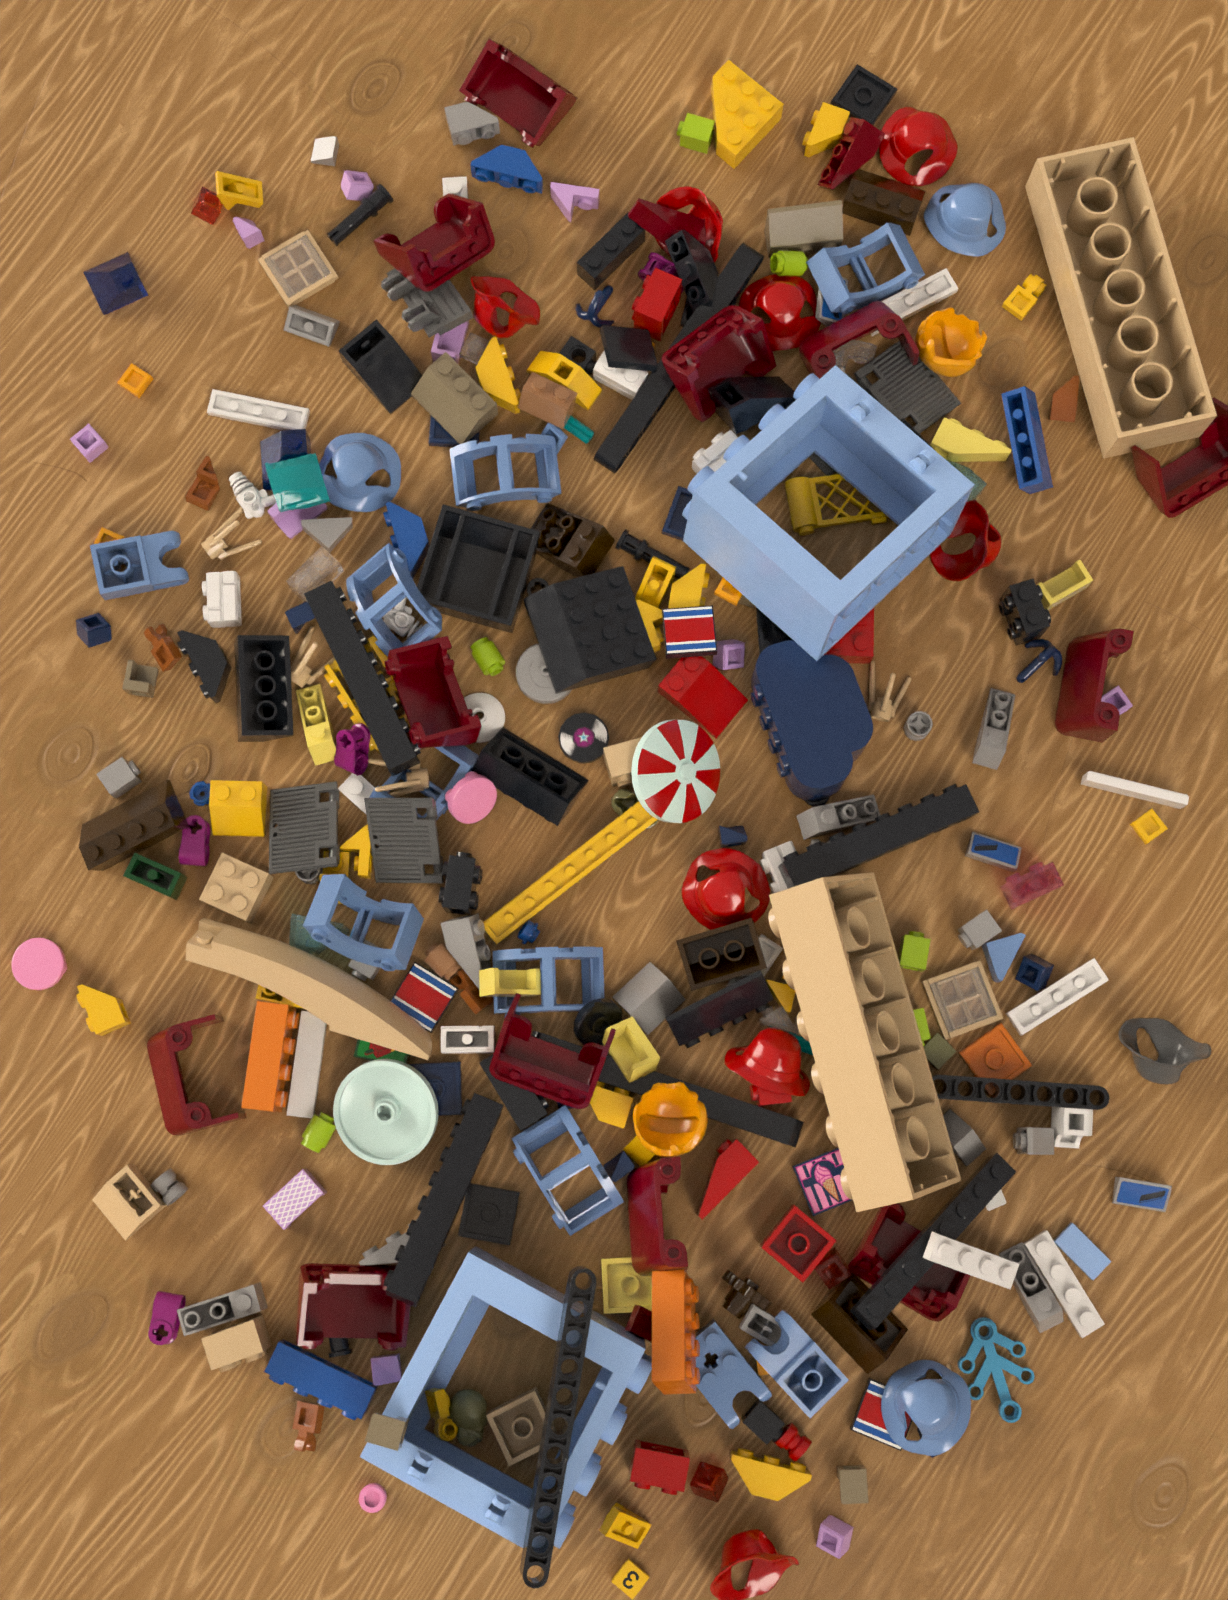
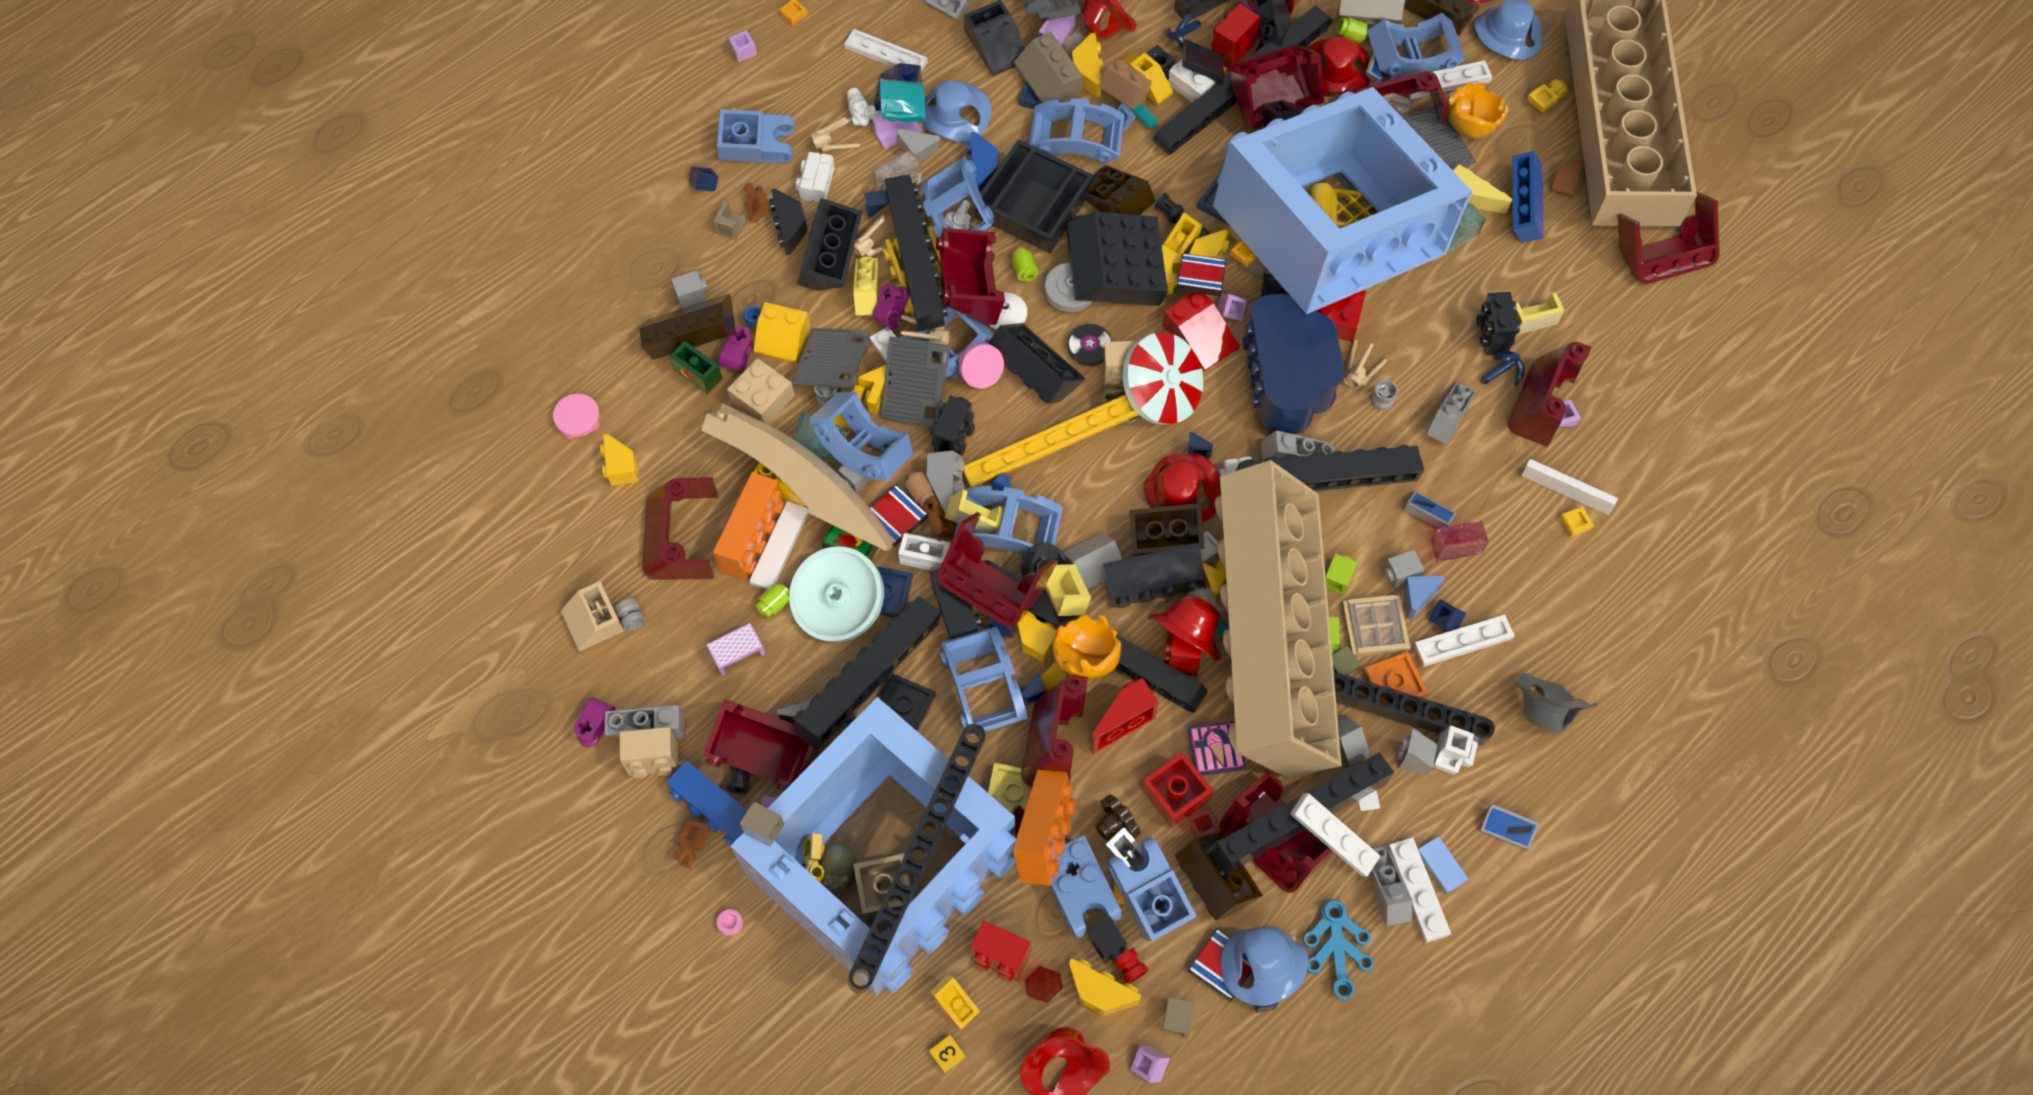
camera: 15 degrees right, 15 degrees down
dark orange slope [185,456,220,511] -> none
red piece [930,499,1002,581] -> none

